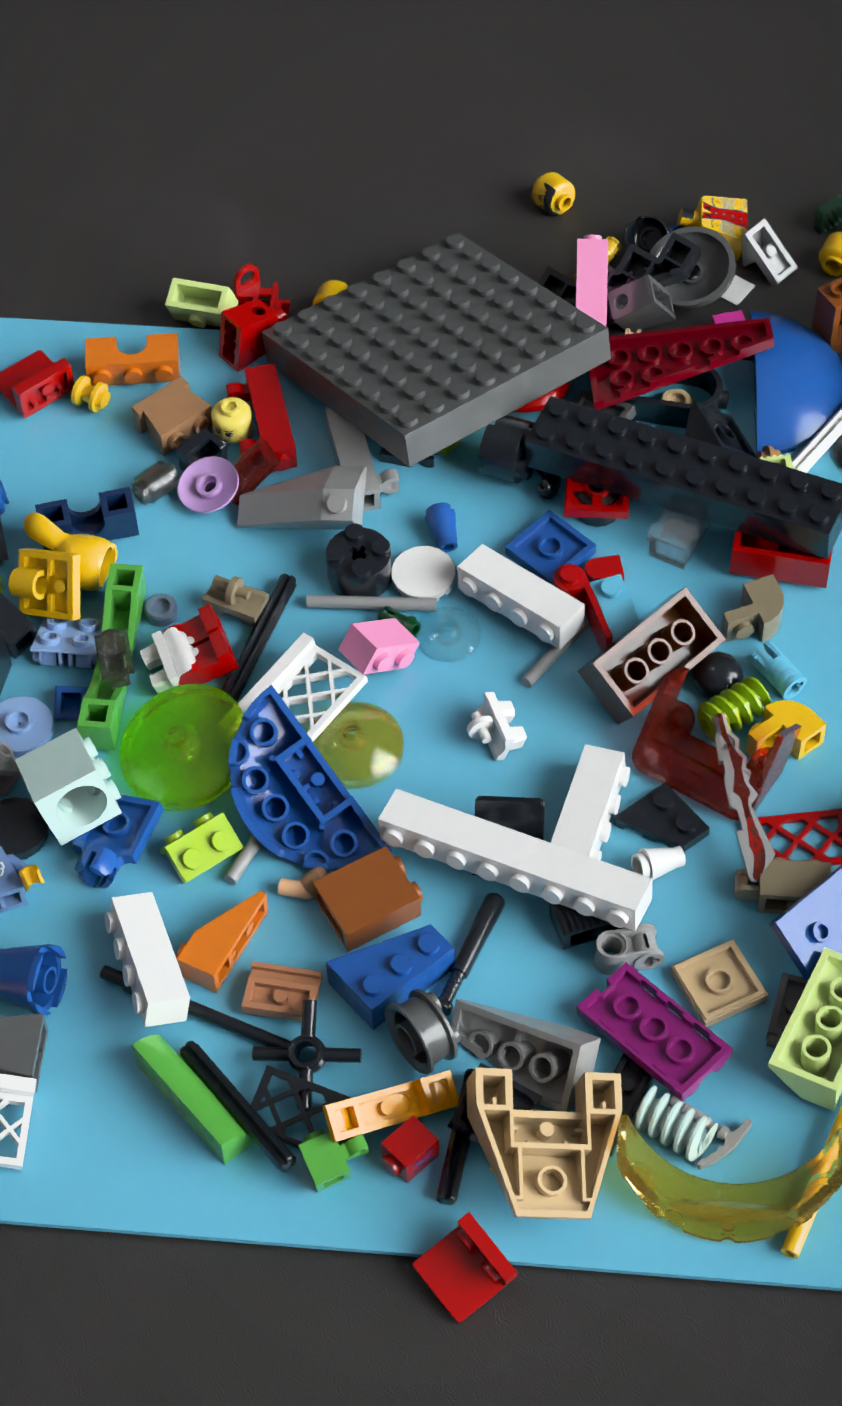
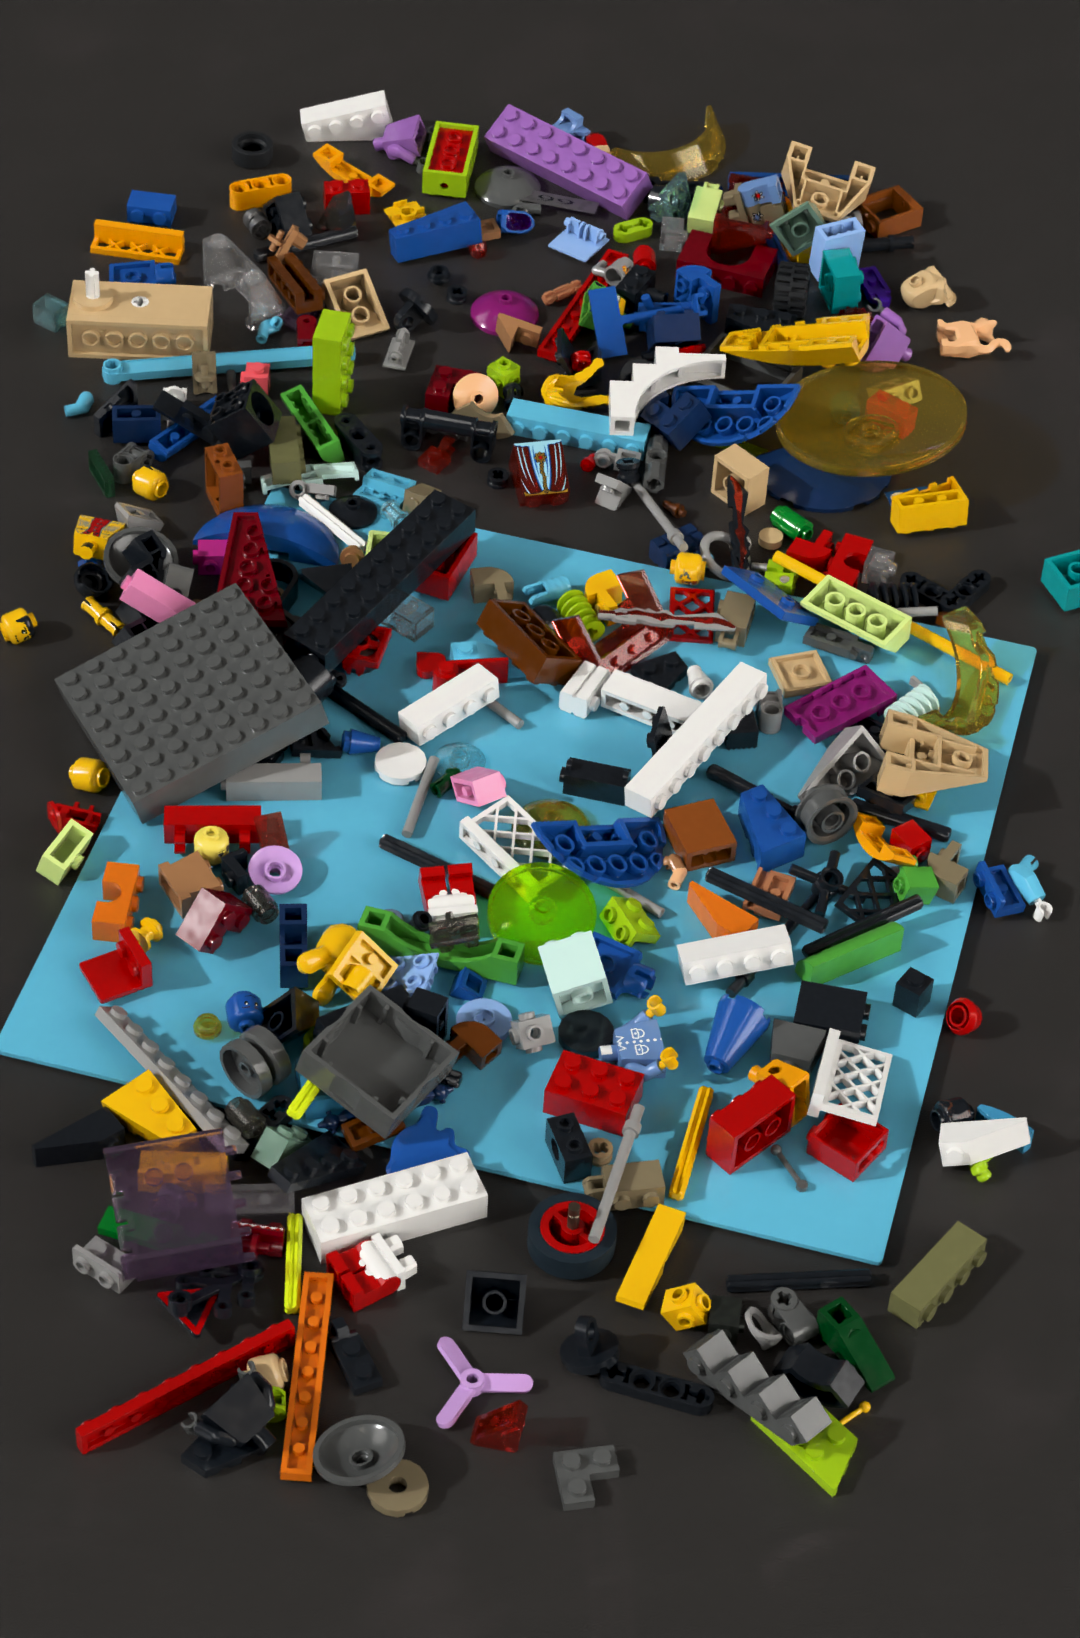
camera: 85 degrees left, 10 degrees down
dark tan hips [201,575,269,627] -> none
red torso [218,299,287,372] -> none
light grey wedge [237,466,367,530] -> none
black brick [326,523,392,597] -> none
red bracket [413,1212,518,1323] -> none
white hips [466,692,527,761] -> none
blue plate [505,510,596,585] -> none
none -> brick [175,887,254,954]
none -> black wing [290,727,343,759]
none -> black axle [328,684,407,743]
none -> black pin [408,911,432,932]
none -> white brick [559,661,611,719]
none -> black brick [559,757,631,806]
none -> black axle [705,867,829,934]
none -> black brick [793,980,871,1046]
none -> black brick [892,967,934,1018]
none -> dark tan brick [926,840,969,903]
none -> red cone [946,997,982,1035]
none -> blue bracket [973,861,1026,918]
none -> medium azure arm [1007,855,1053,922]

